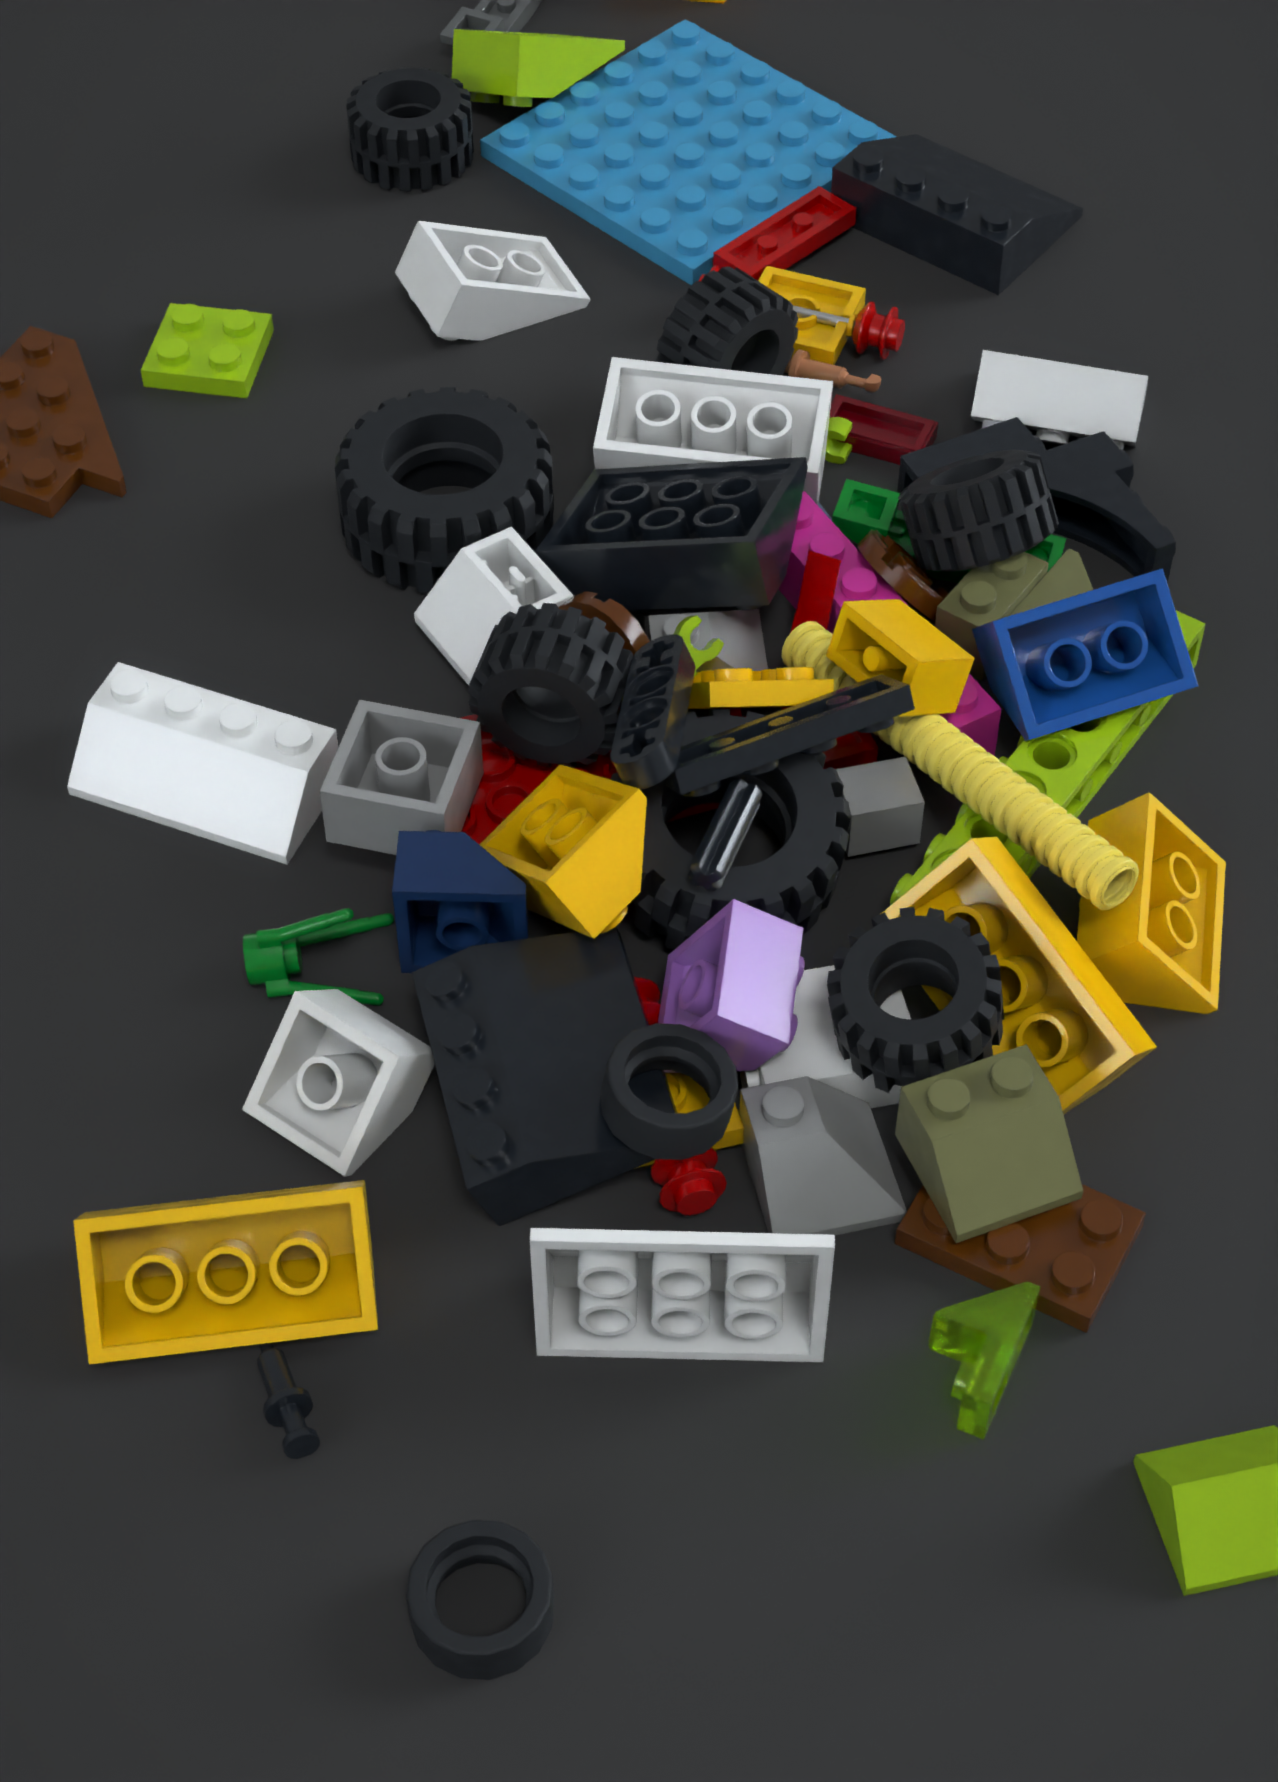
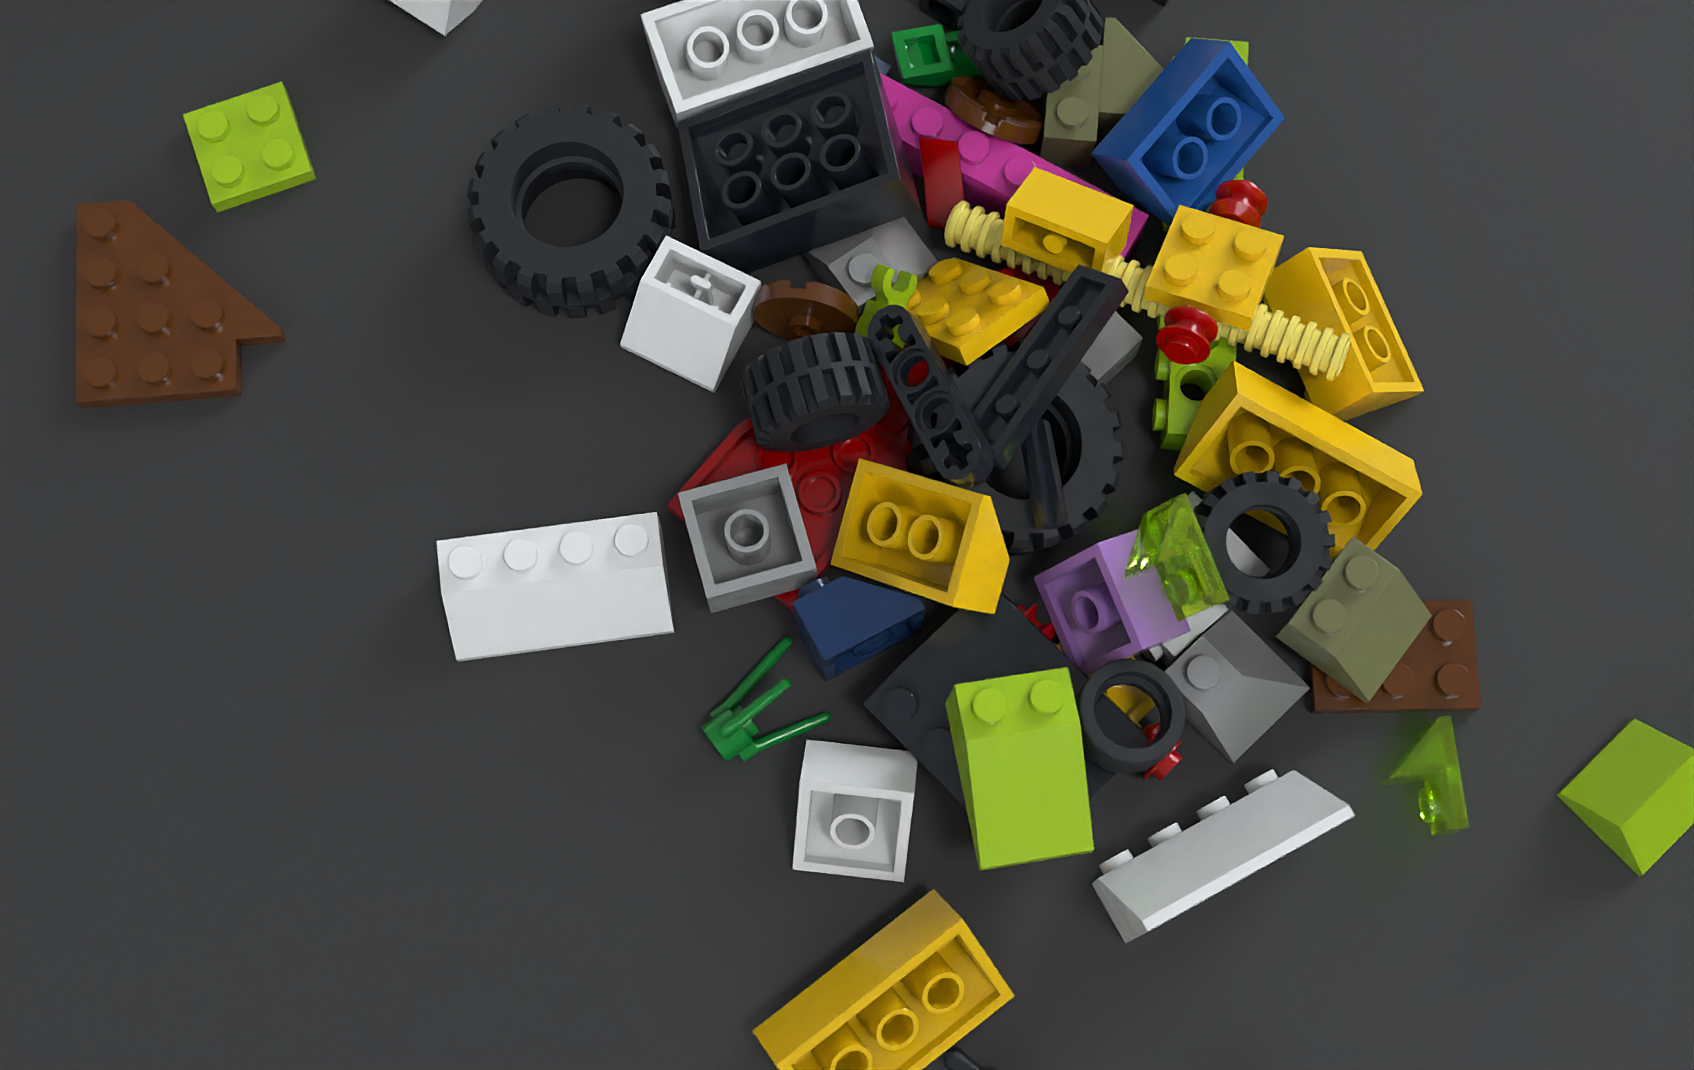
camera: 30 degrees left, 25 degrees up
none -> lime slope [945,667,1094,871]
none -> clear neon green slope [1125,493,1230,622]
none -> yellow plate [1143,180,1284,365]

